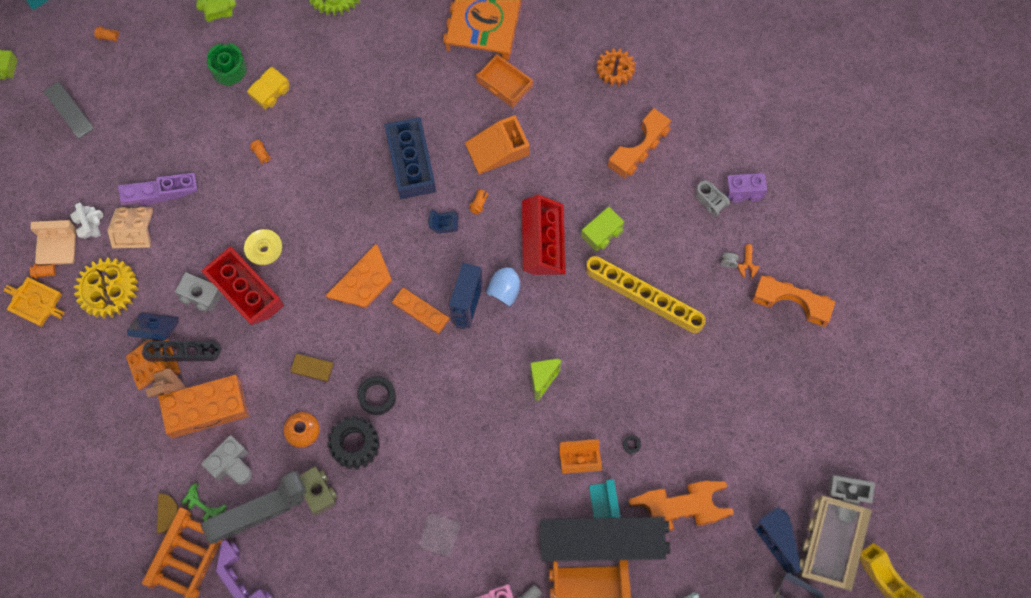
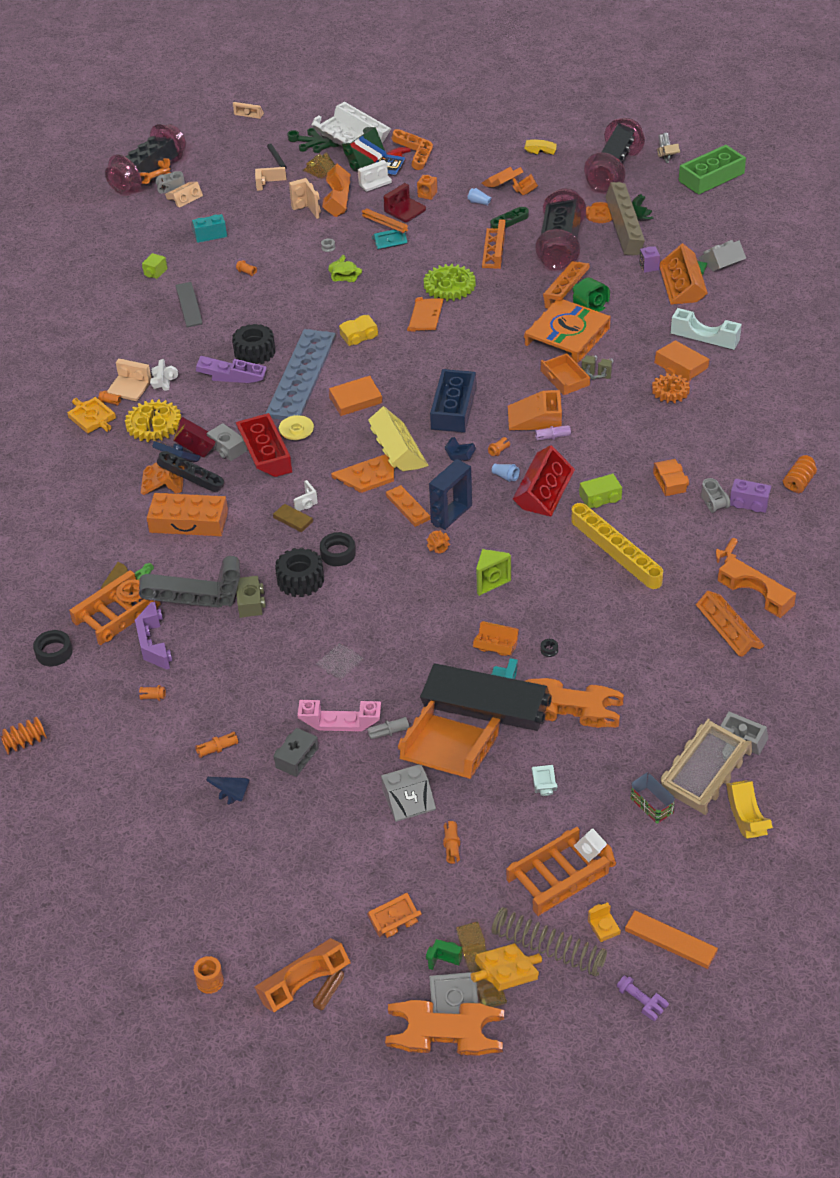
camera: 25 degrees right, 25 degrees down
light nougat bracket [107,207,153,248] -> none
nougat slope [146,369,186,397] -> none
light grey brick [201,435,252,485] -> none
green brick [207,43,247,86] -> none
orange pin [250,140,271,164] -> none
orange piece [284,412,320,448] -> none
light blue piece [486,267,521,307] -> none
orange arch [608,108,671,179] -> none
light grey bush [721,253,739,268] -> none
dark blue slope [752,507,801,575] -> none
none -> orange gear [116,580,143,605]
none -> dark red bracket [173,417,215,457]
none -> black tyre [232,324,276,364]
none -> sand blue plate [266,329,336,420]
none -> white bracket [294,480,318,511]
none -> orange container [329,376,382,416]
none -> light yellow slope [368,406,429,471]
none -> orange door [407,297,444,332]
none -> orange gear [426,530,450,554]
none -> light blue cone [492,463,520,482]
none -> lavender axle [535,425,571,441]
none -> olive piece [582,355,614,380]
none -> orange brick [653,459,689,496]
none -> orange container [654,340,710,382]
none -> orange fence [696,590,765,657]
none -> orange piece [782,455,817,494]

